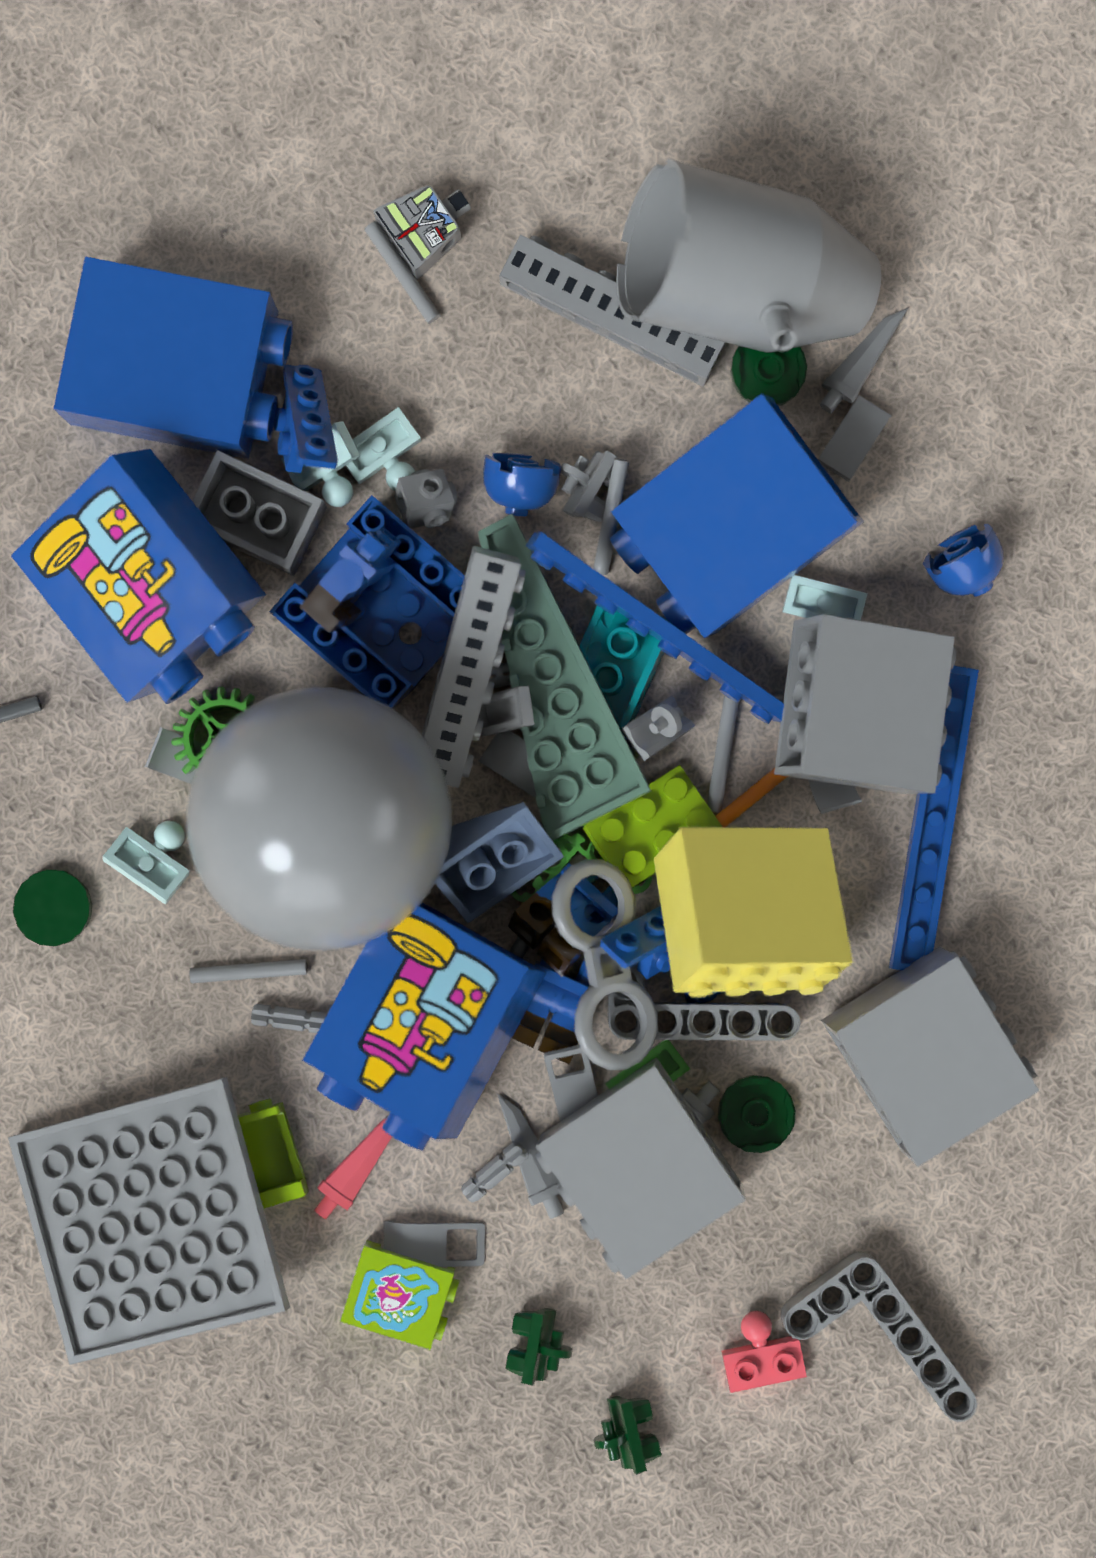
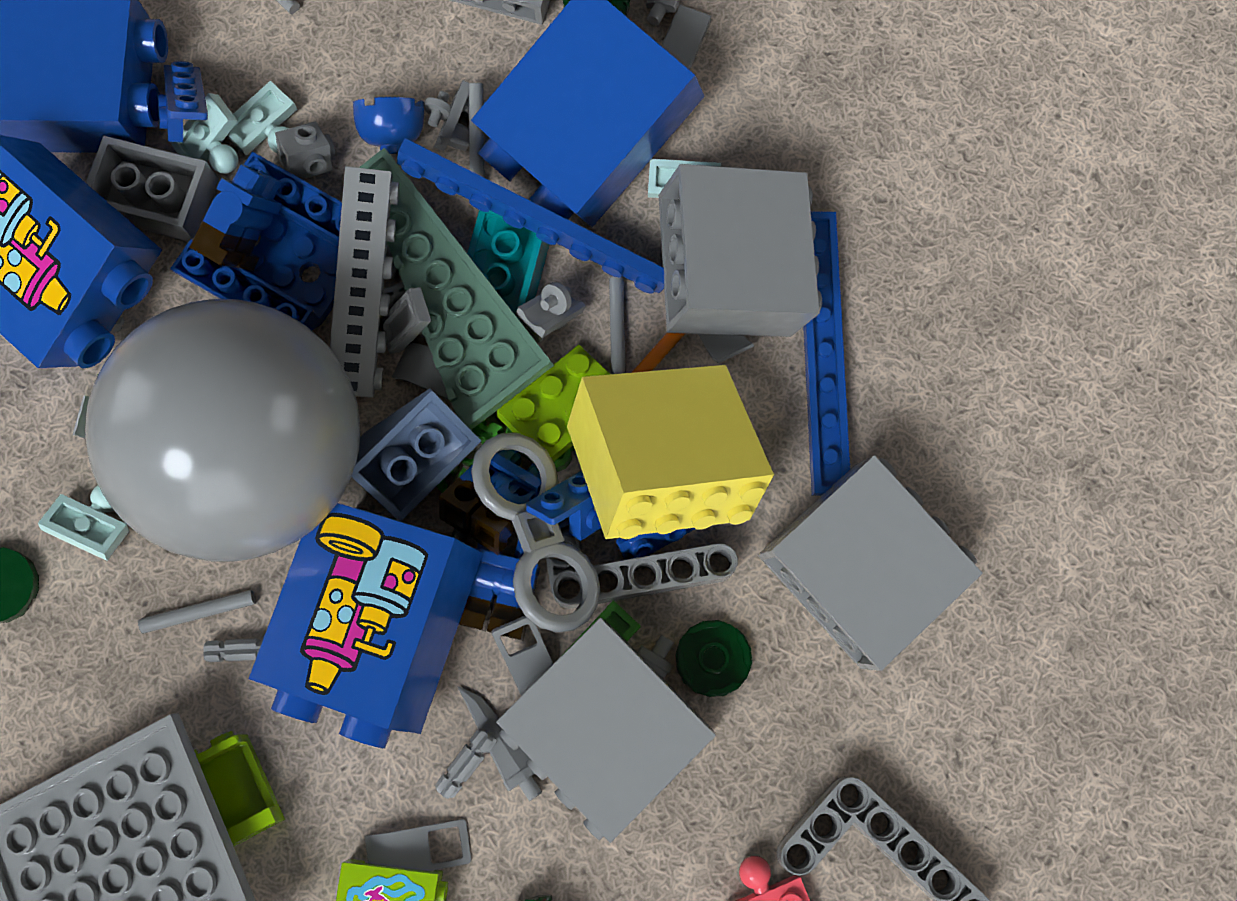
camera: 10 degrees left, 10 degrees down
coral bar [314,1118,392,1219] -> none
blue cylinder [923,524,1004,597] -> none

